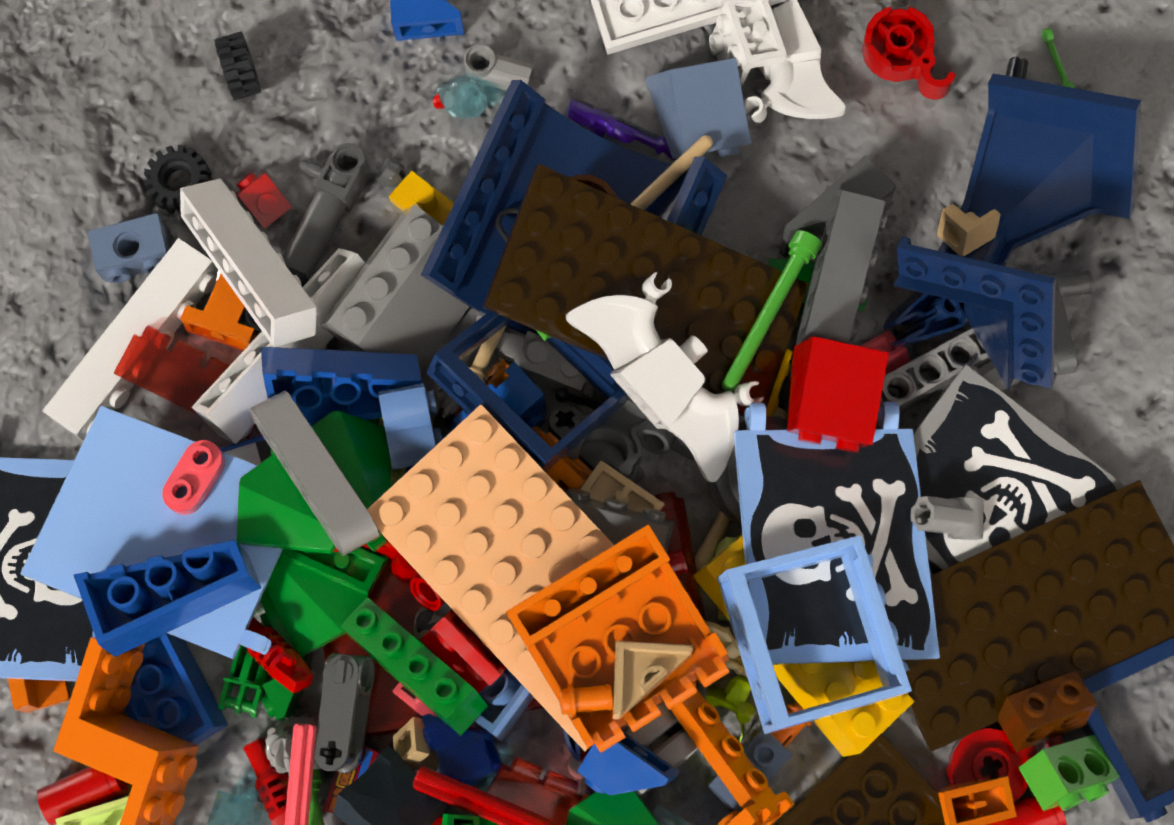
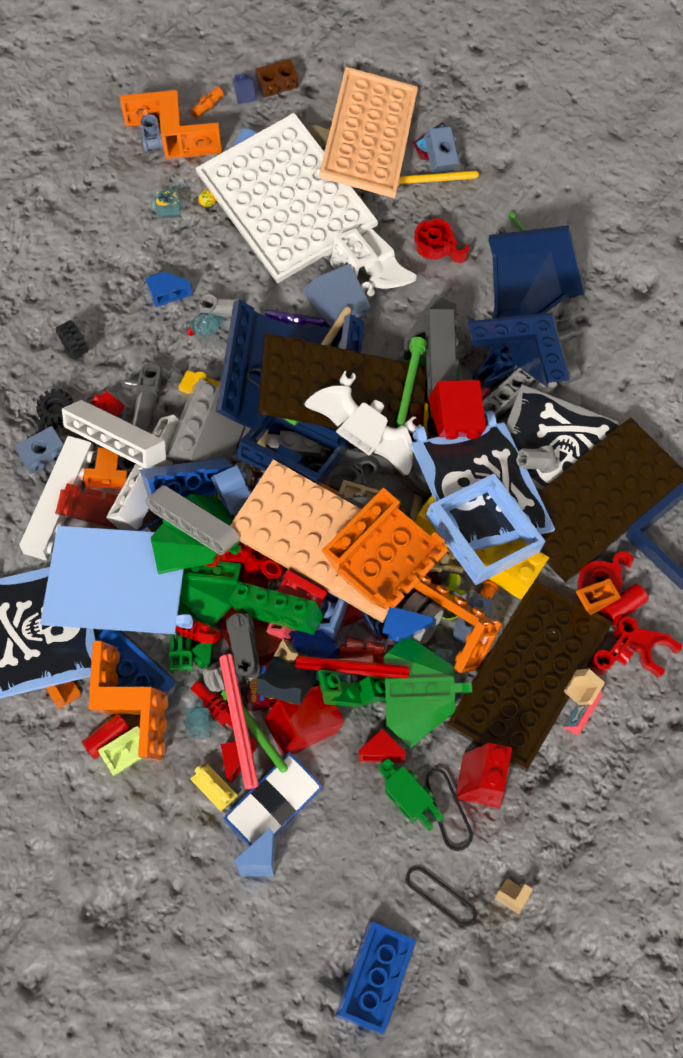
camera: 20 degrees left, 10 degrees down
blue wedge [73,540,262,657] -> none
coral plate [162,440,225,515] -> none
orange pin [559,683,613,718] -> none
tan tile [613,641,693,719] -> none
tan panel [937,204,1001,257] -> none
reddish brown brick [998,671,1097,752] -> none
bright green brick [1019,735,1120,811] -> none

